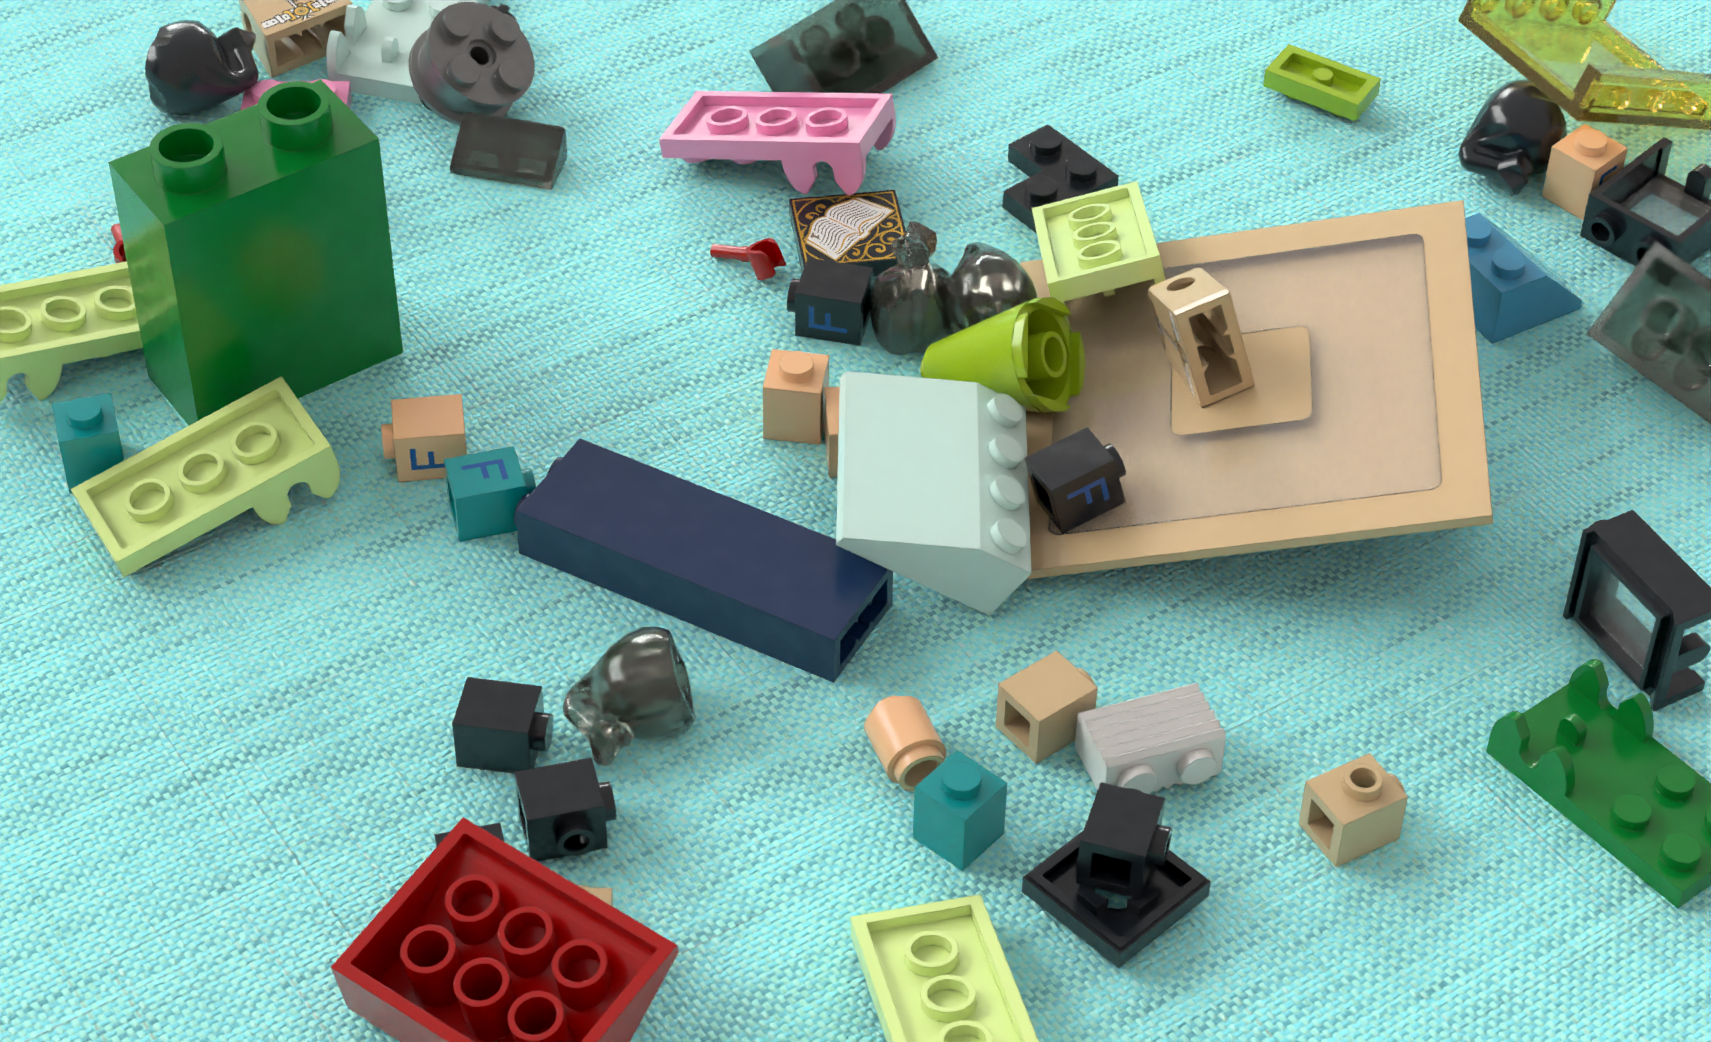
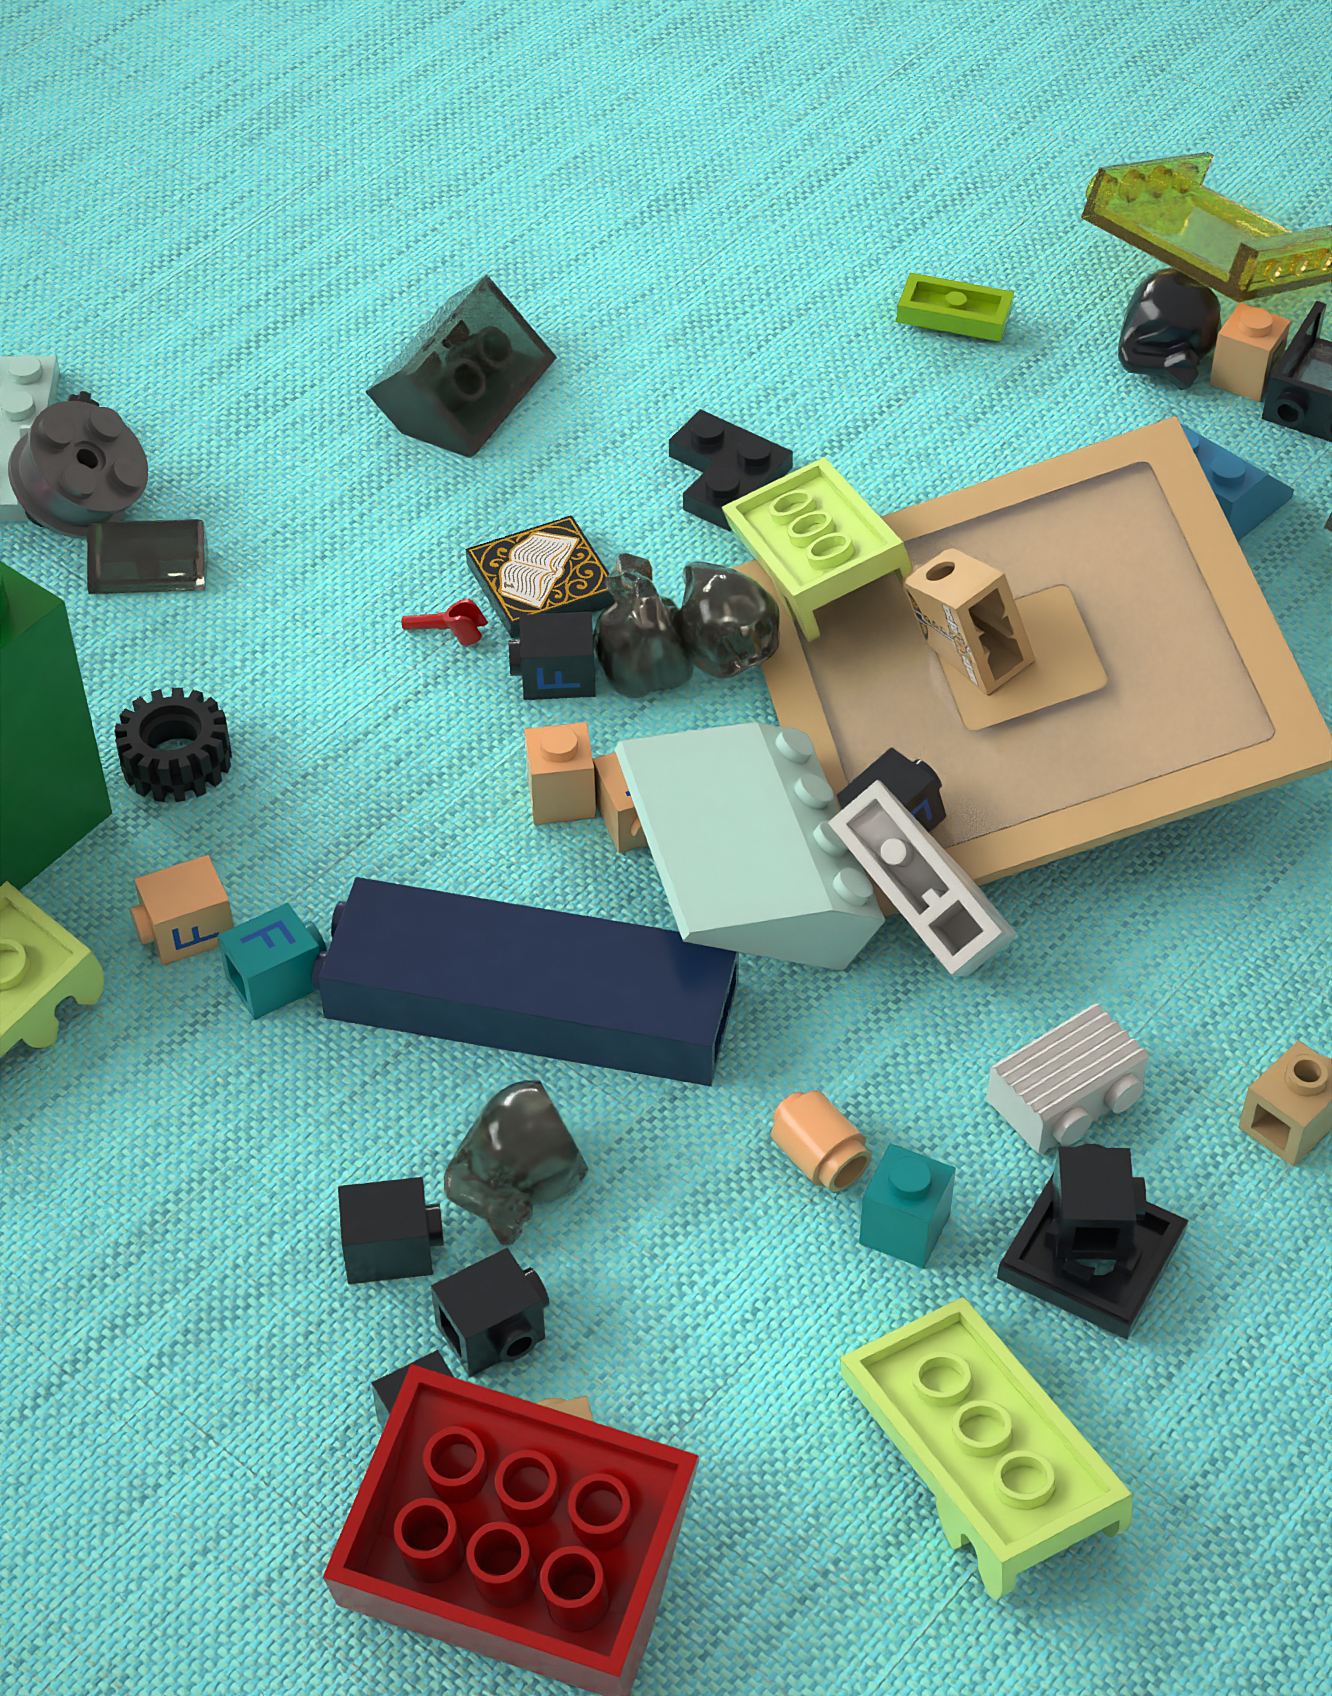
camera: 15 degrees left, 5 degrees up
bright pink hinge [659,91,896,195] -> none
lime cone [920,297,1086,414] -> none
tan brick [996,650,1098,764] -> none
none -> black tyre [114,687,232,802]
none -> white slope [828,780,1018,976]

